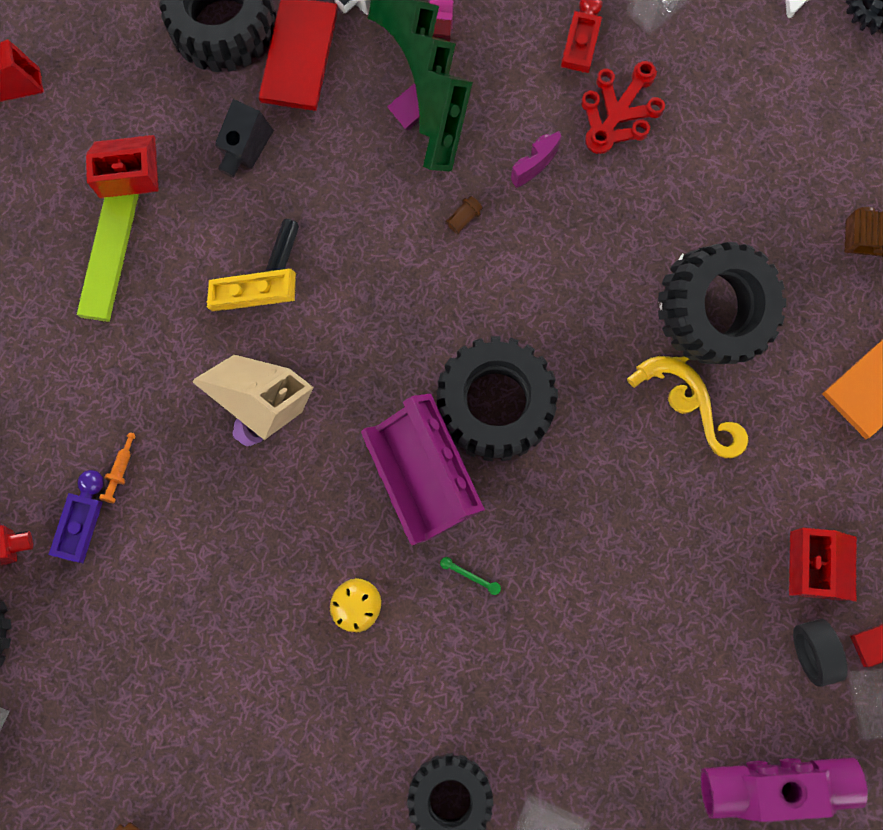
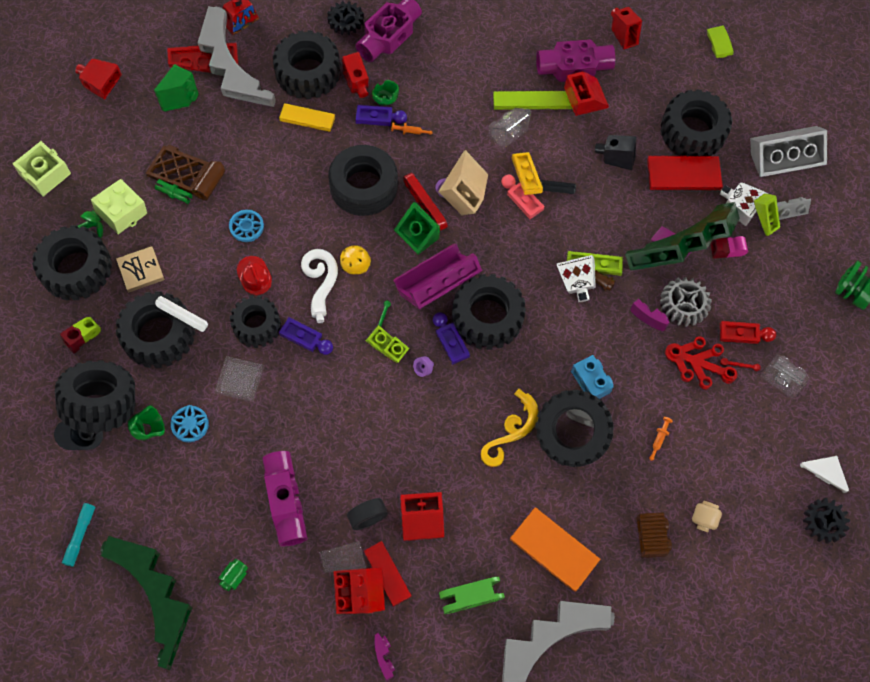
camera: 75 degrees right, 10 degrees down
none -> dark azure wheel [229,210,264,242]
none -> red piece [237,256,272,295]
none -> yellow tile [279,103,335,132]
none -> dark purple plate [279,317,333,355]
none -> white plant [301,249,338,323]
none -> black tyre [328,145,398,216]
none -> lime slope [365,325,410,363]
none -> green hair [372,80,399,106]
none -> green slope [394,202,440,254]
none -> red beam [403,173,448,231]
none -> medium lavender tile [413,356,434,377]
none -> dark purple plate [433,312,470,365]
none -> clear slope [488,108,531,150]
none -> coral plate [501,174,545,219]
none -> magenta brick [536,39,615,82]
none -> white torso [557,255,596,302]
none -> lime tile [567,251,623,276]
none -> dark azure brick [571,355,613,399]
none -> orange piece [649,417,673,461]
none -> light grey gear [660,277,712,327]
none -> tan head [692,501,722,532]
none -> red hinge [720,358,761,371]

